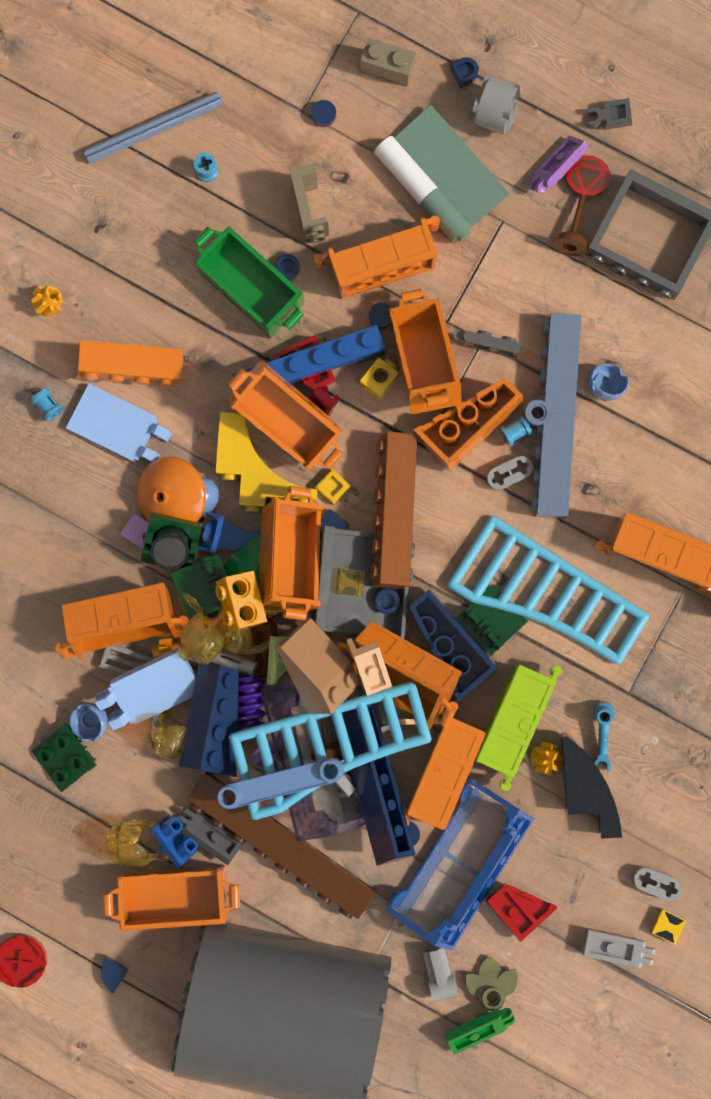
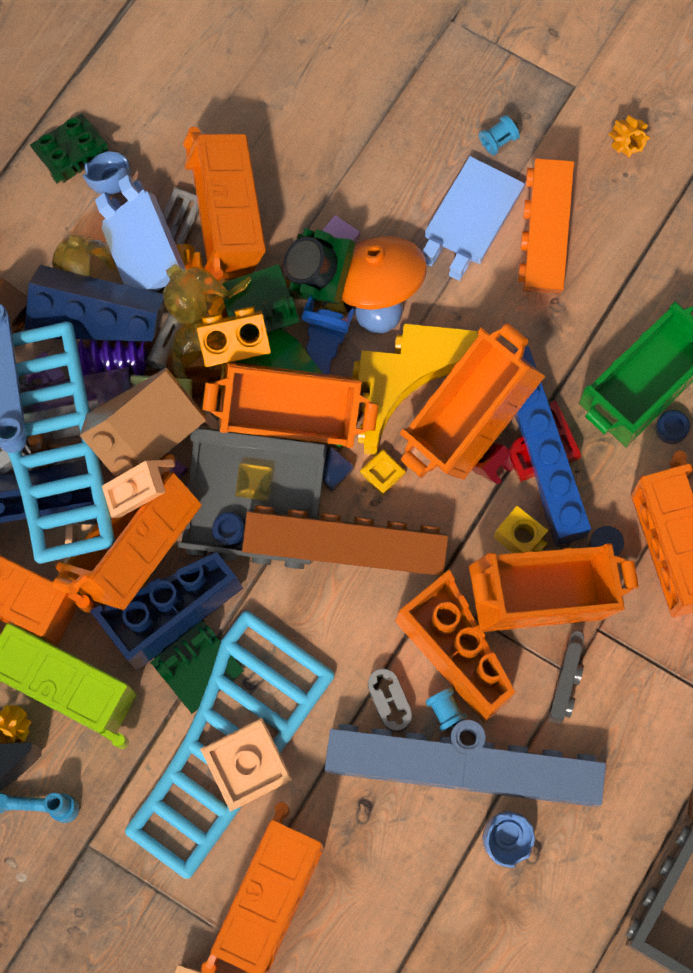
camera: 95 degrees right, 10 degrees down
none -> light nougat tile [200,718,292,812]

